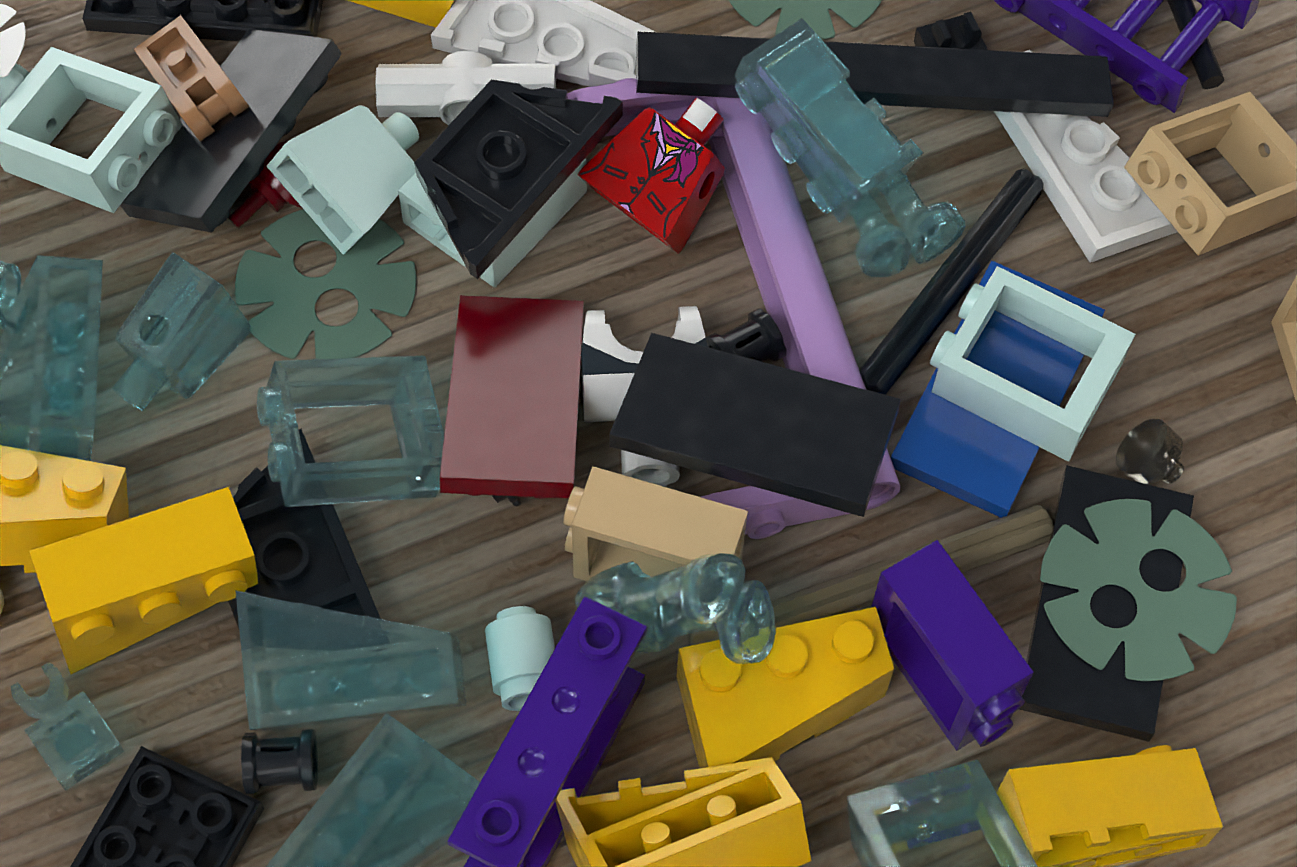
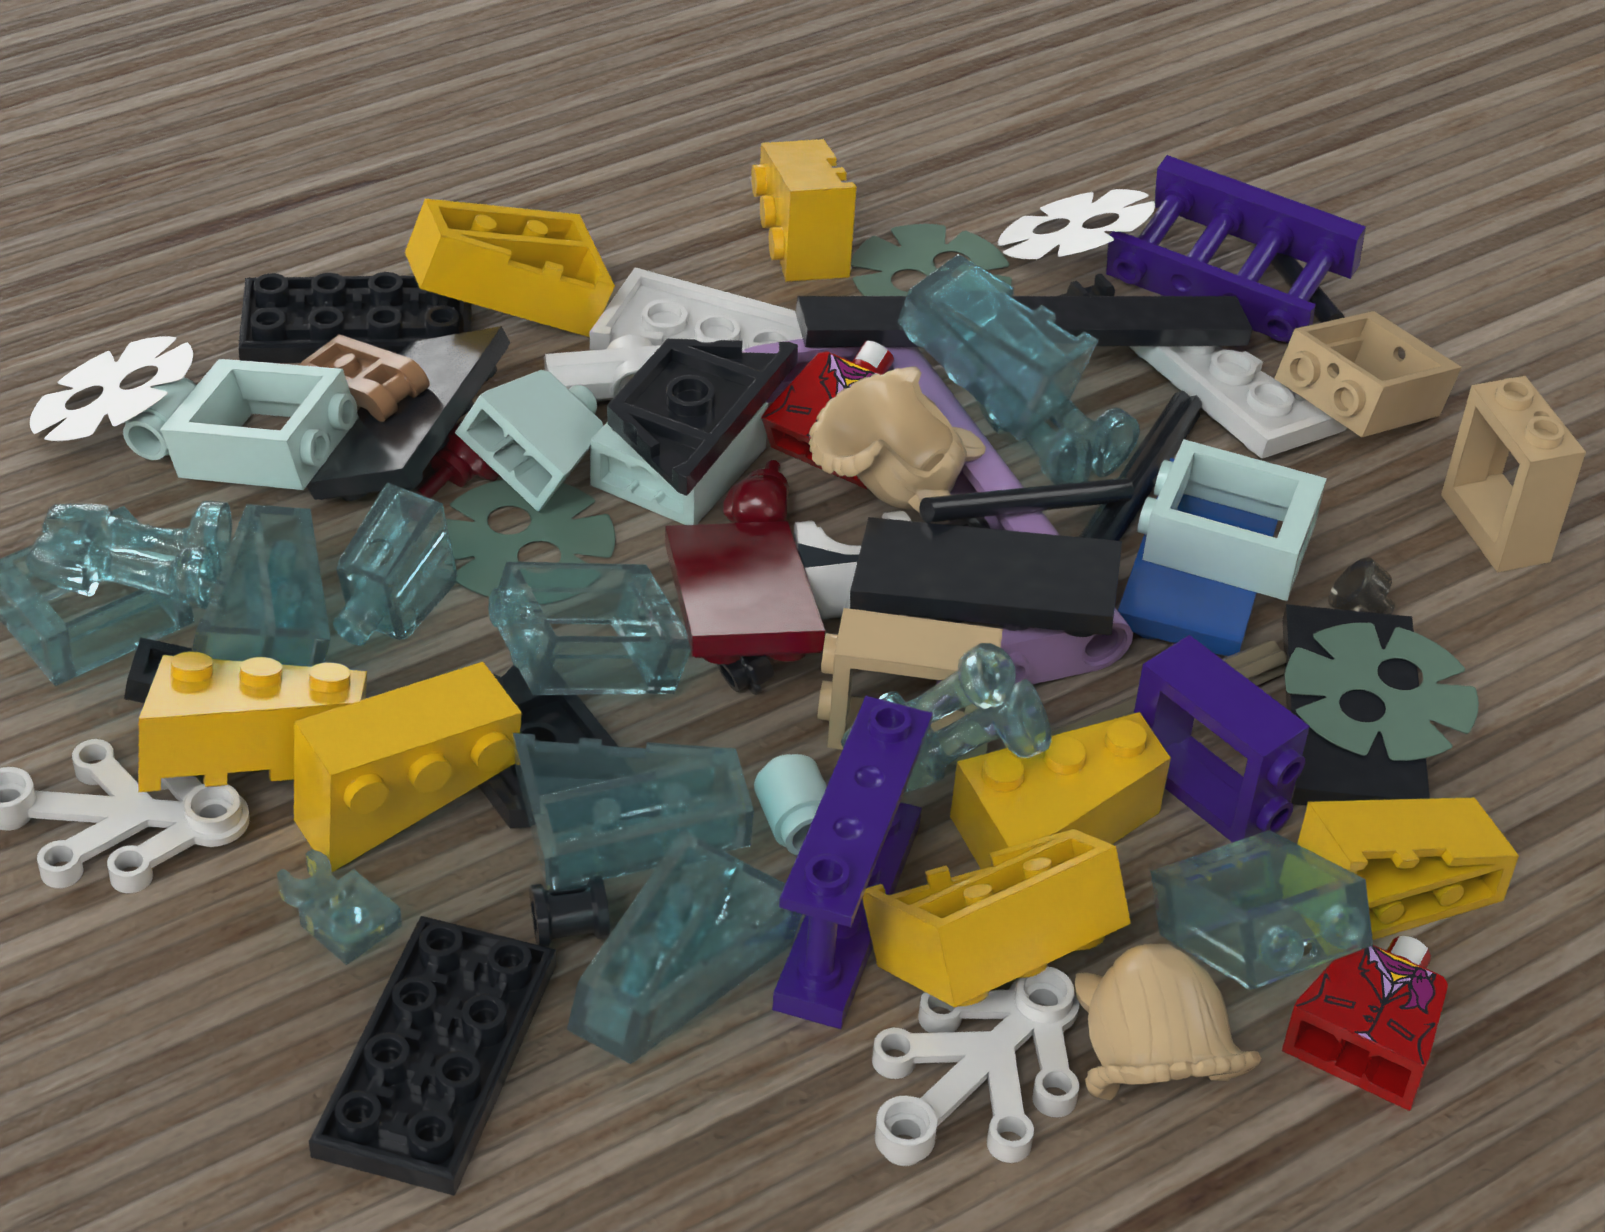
camera: 10 degrees left, 20 degrees down
none -> dark red piece [723,460,789,523]
none -> tan hair [808,366,986,522]
none -> black bar [919,478,1134,523]

